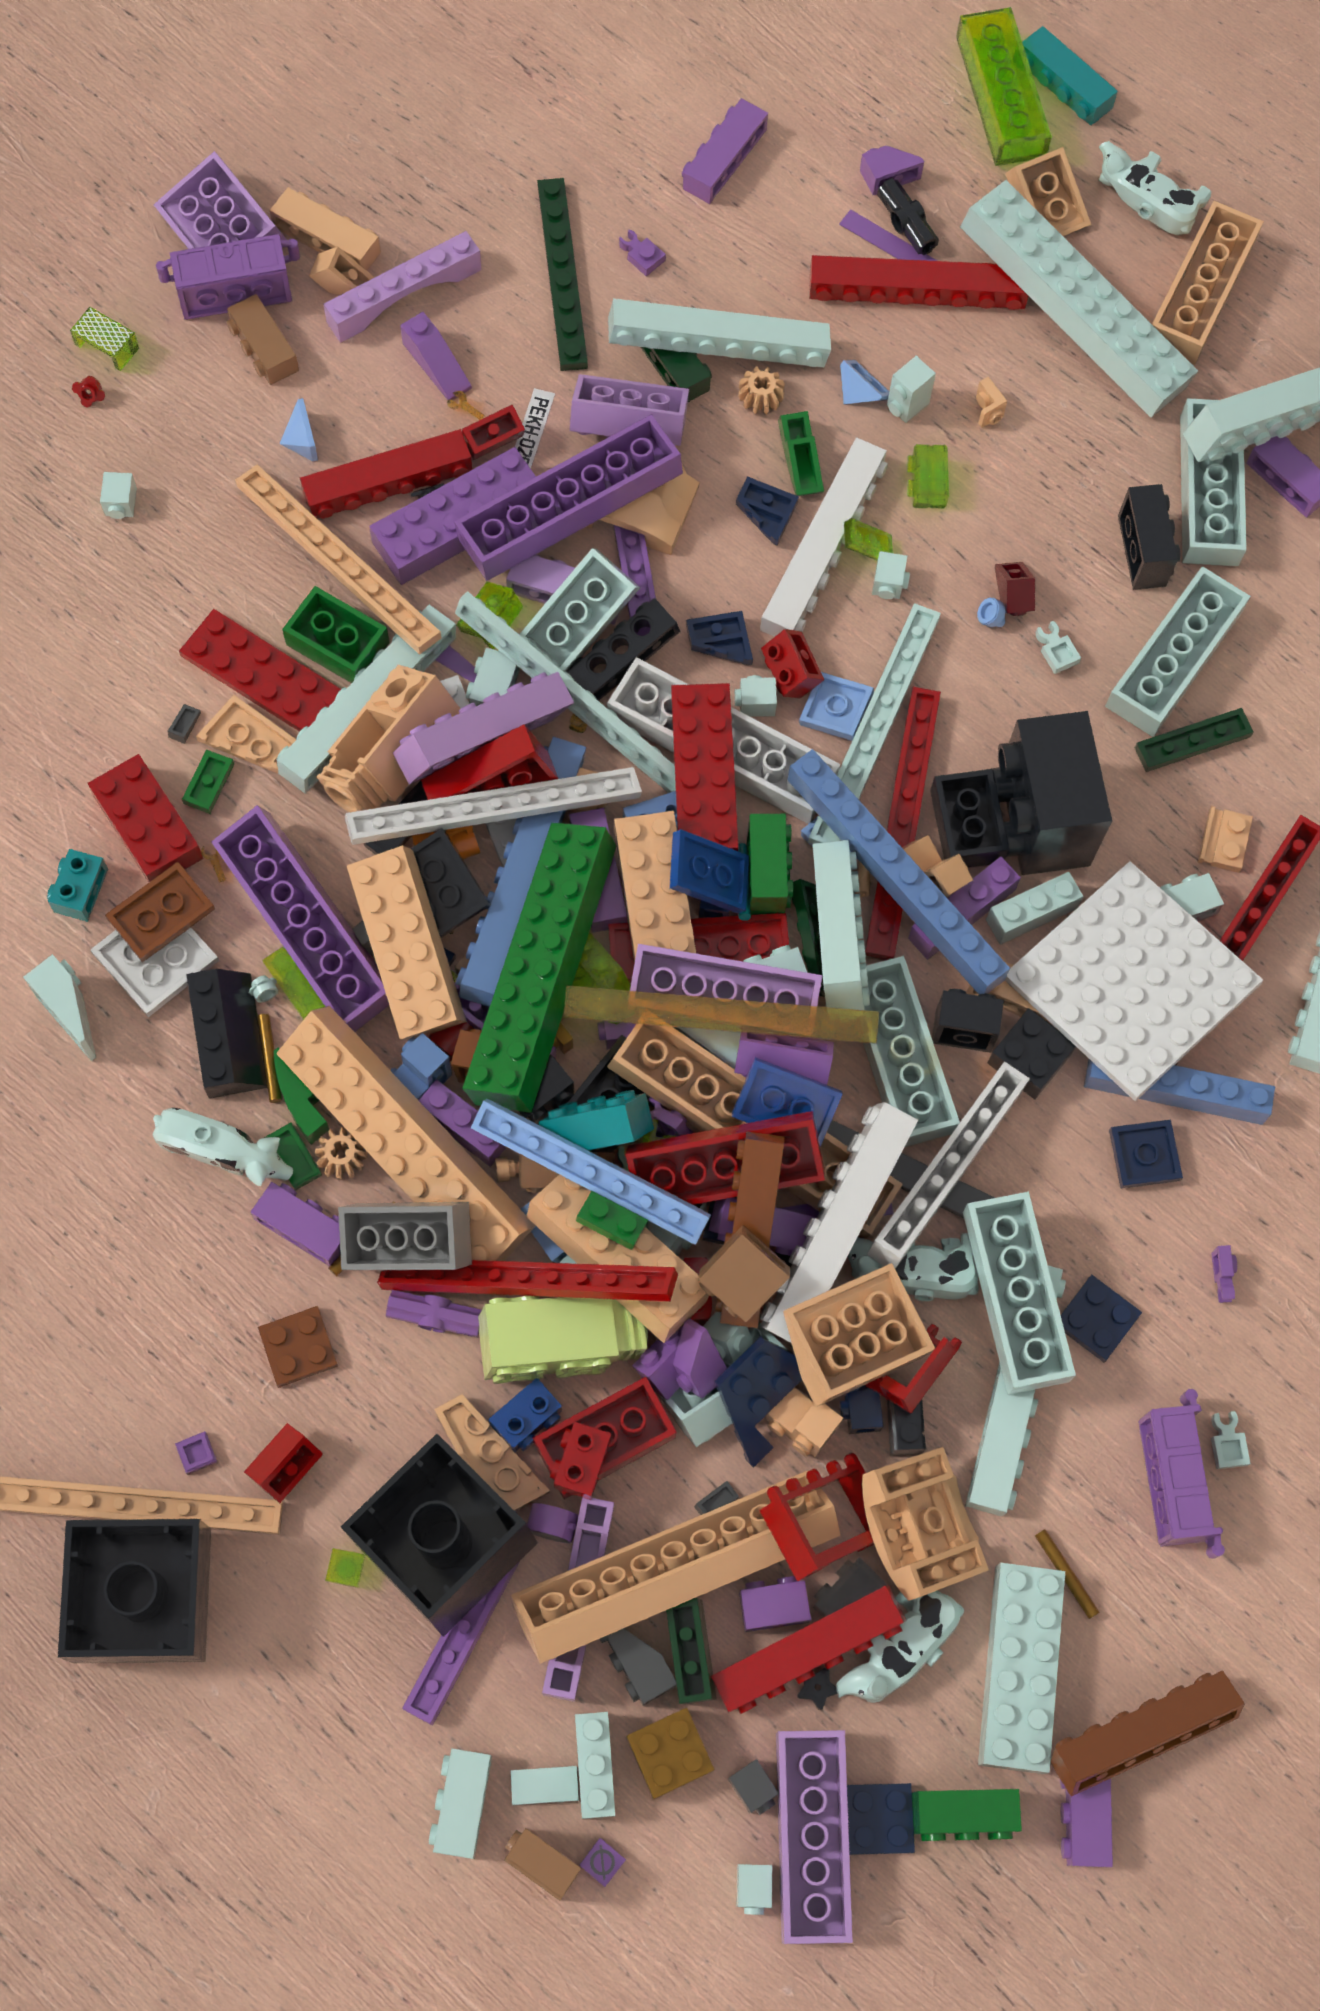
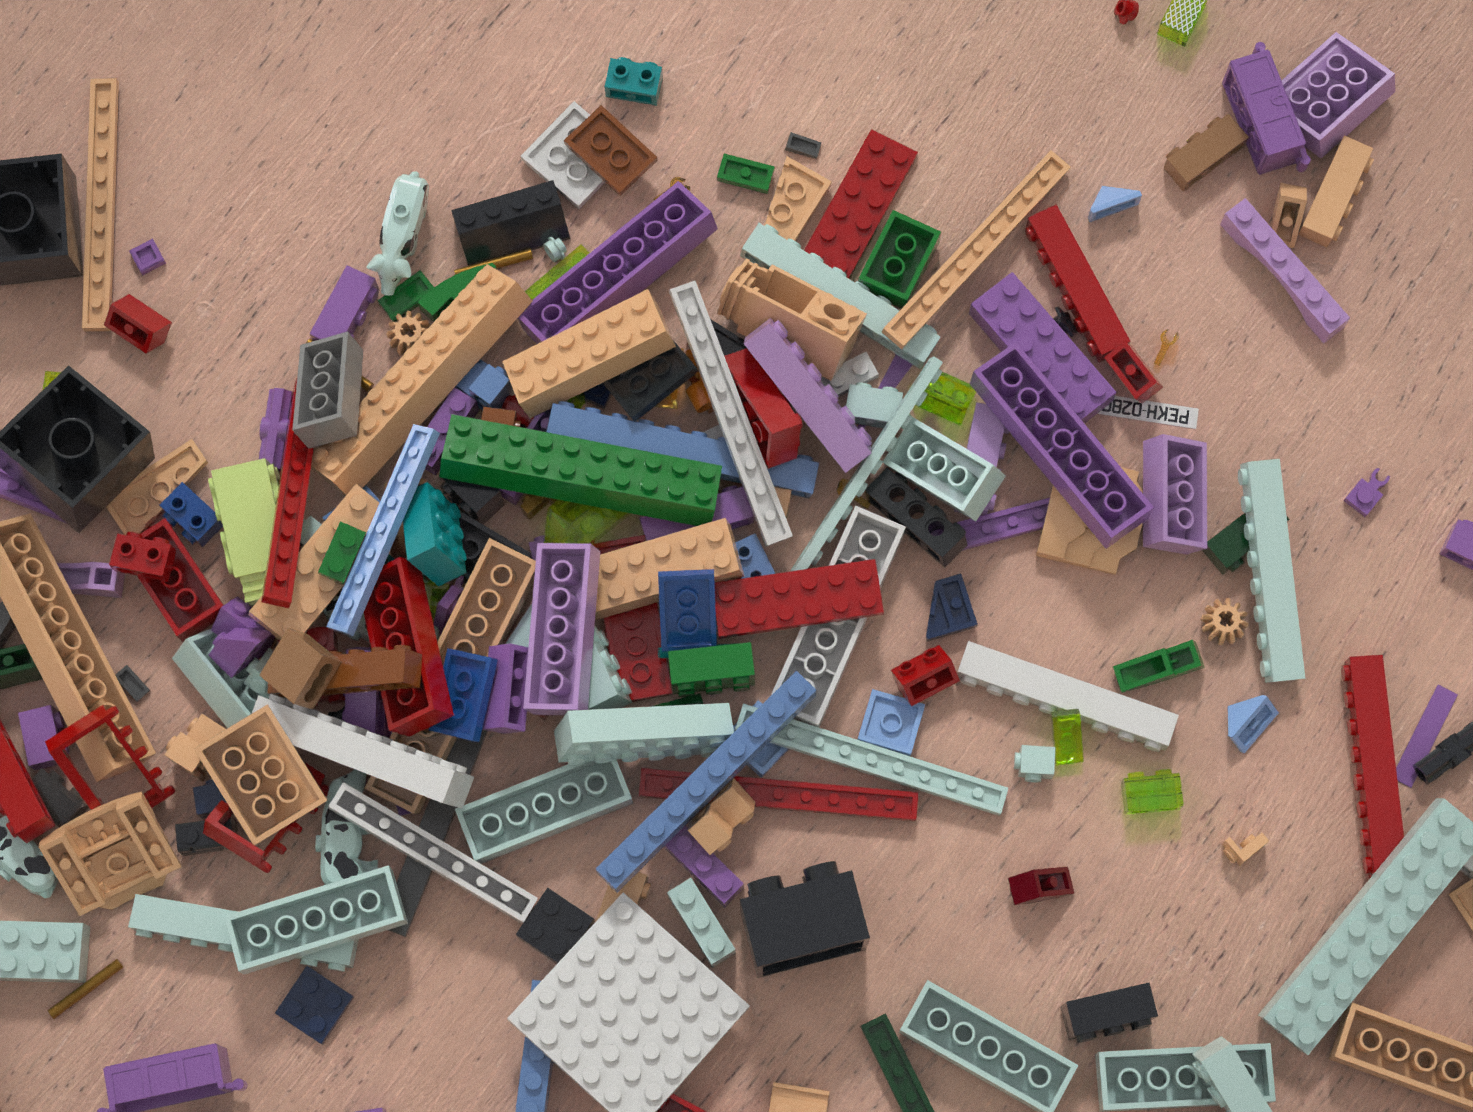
camera: 90 degrees right, 5 degrees up
light aqua slope [23,954,96,1061] -> none
red brick [87,754,204,883] -> none
light aqua brick [100,472,137,519] -> none
dark orange plate [258,1306,338,1388] -> none
medium lavender slope [400,312,472,402] -> none
medium lavender piece [527,1503,579,1543] -> none
dark green plate [537,178,588,371] -> none
clear yellow plate [564,986,879,1044] -> none
dark blue wing [714,1336,803,1468] -> none
light aqua brick [734,675,777,717] -> none
dark blue wing [736,476,799,546] -> none
light aqua brick [887,356,936,423] -> none
black brick [930,769,1009,868] -> none
black brick [932,989,1004,1053] -> none
light blue tile [977,597,1006,628] -> none
light aqua plate [1036,621,1081,674] -> none
dark blue plate [1109,1119,1183,1189] -> none
light aqua brick [1160,873,1224,921] -> none

